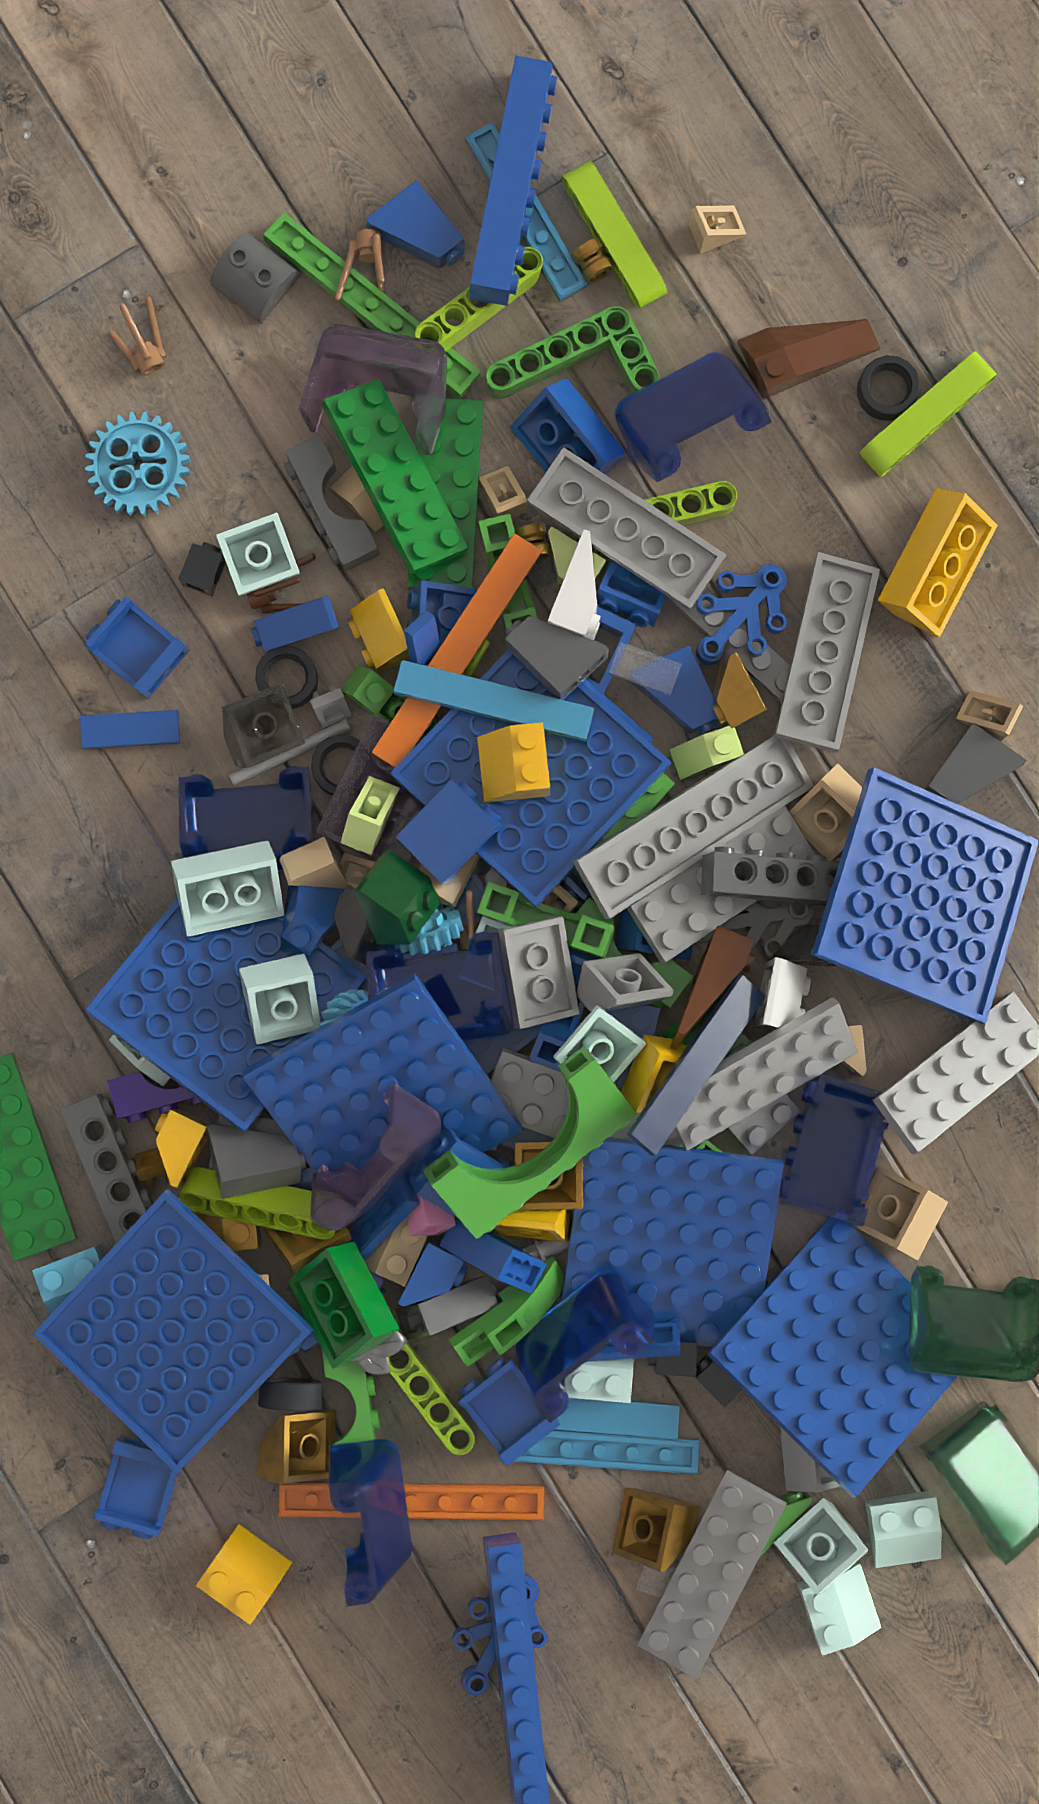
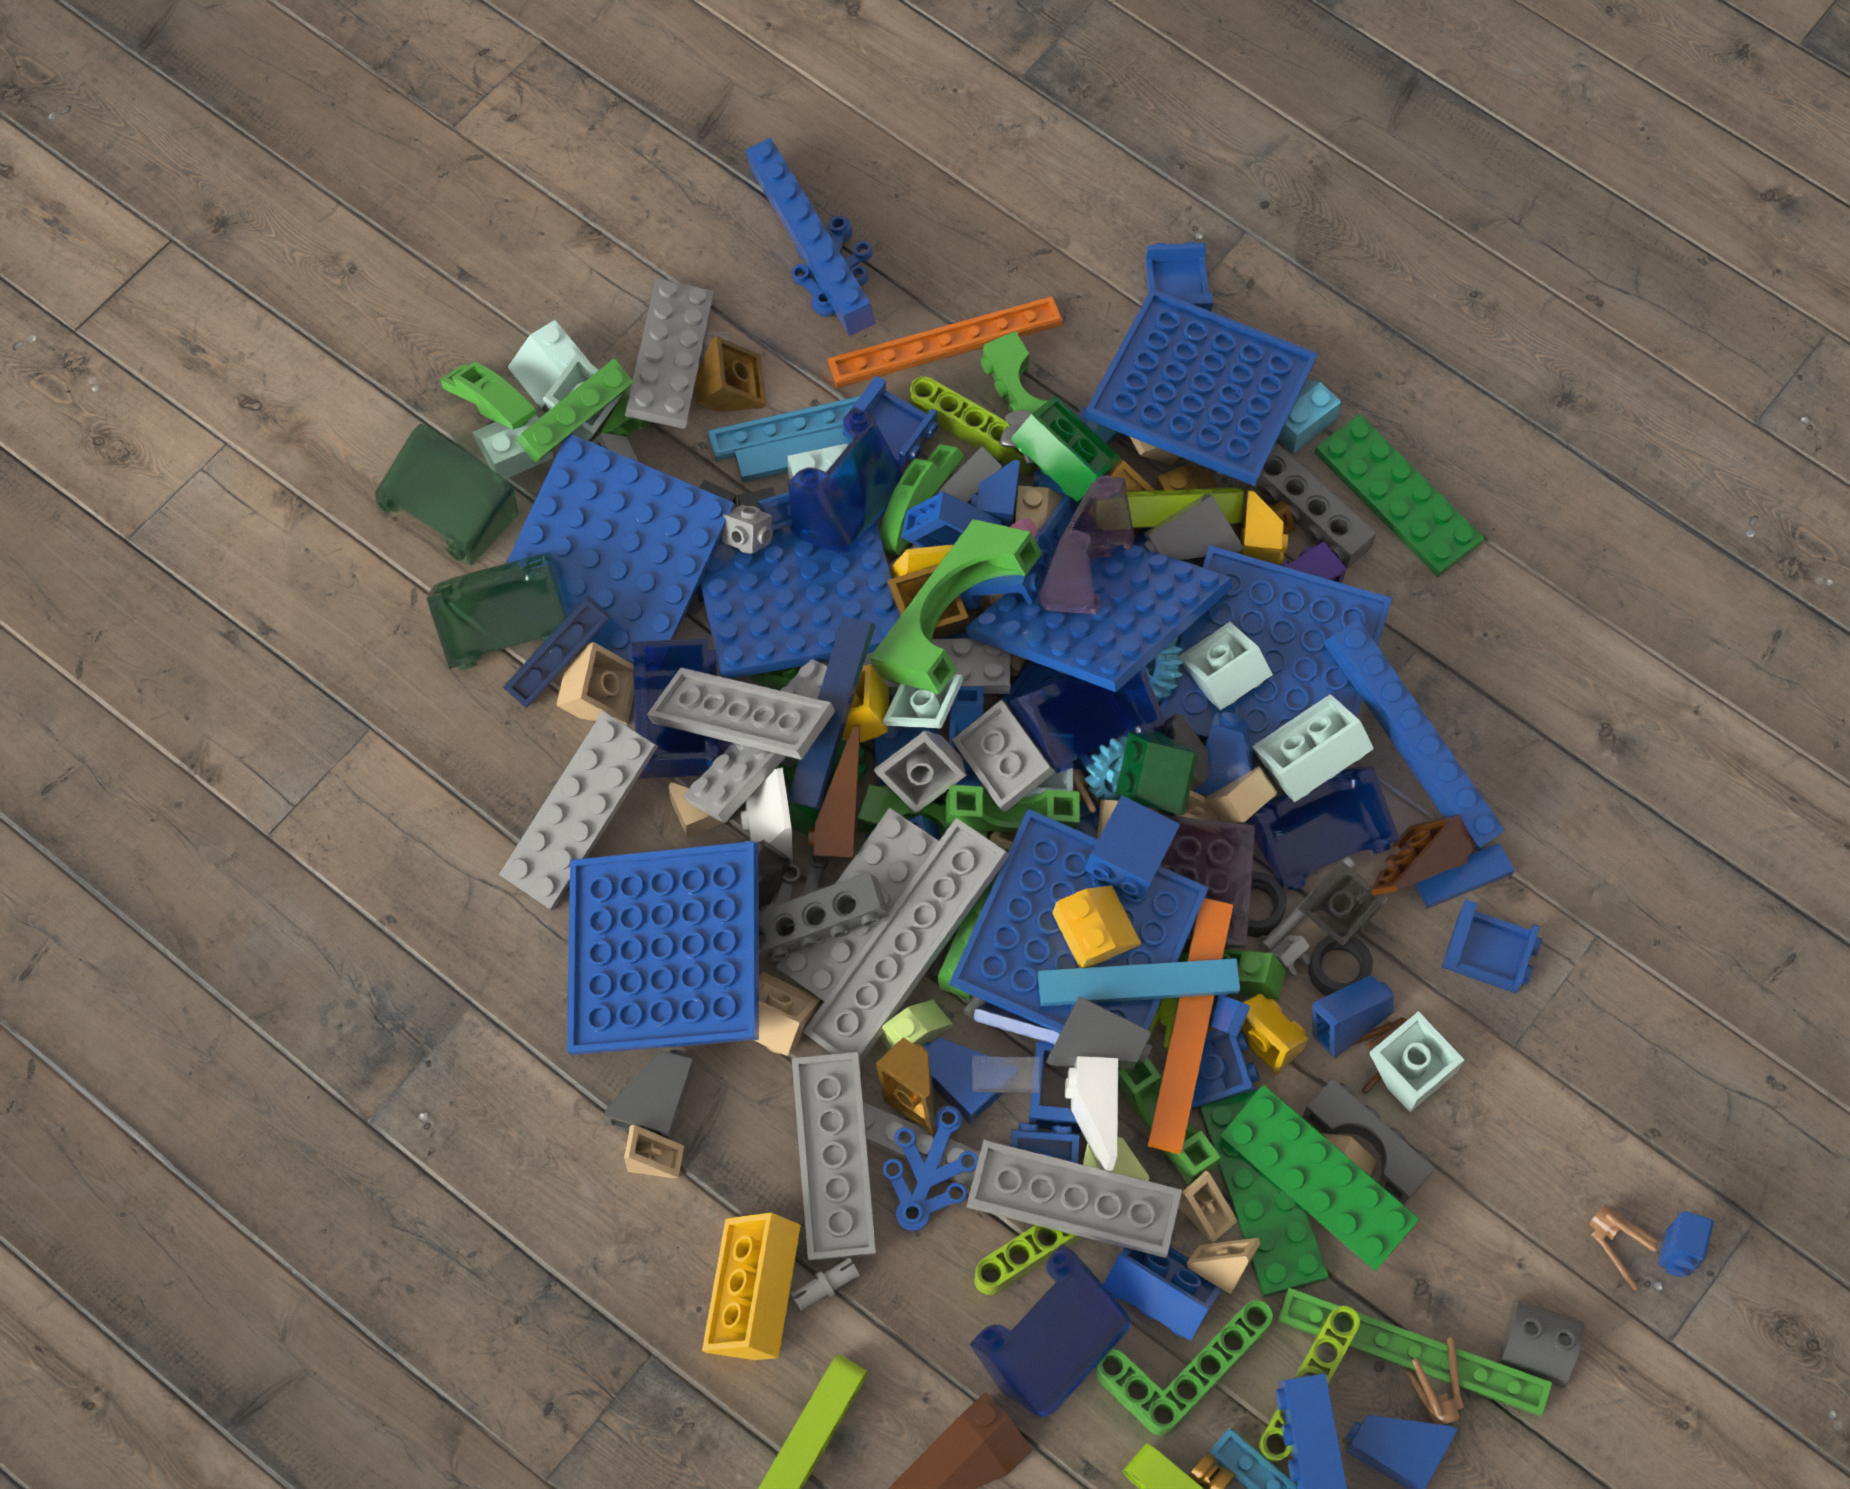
camera: 160 degrees right, 20 degrees down
medium azure gear [85,412,191,518] -> none
black brick [178,542,226,597] -> none
yellow slope [196,1523,293,1625] -> none
black tyre [258,1377,322,1411] -> none
pearl gold slope [258,1410,336,1484] -> none
windscreen [298,324,447,455] -> none
clear blue windscreen [328,1439,412,1607] -> none
yellowish green slope [341,776,400,855] -> none
pearl gold wheel [515,522,552,562] -> none
black tyre [857,355,920,421] -> none
none -> bright green slope [440,361,537,430]
none -> dark blue tile [503,594,611,708]
none -> bright green arch [516,358,634,464]
none -> light grey plate [647,668,835,760]
none -> light grey brick [722,505,773,554]
none -> light grey pin [790,1257,860,1312]
none -> tan slope [1187,1238,1261,1295]
none -> blue brick [1323,618,1505,850]
none -> reddish brown wedge [1370,814,1477,896]
none -> blue brick [1657,1211,1714,1277]

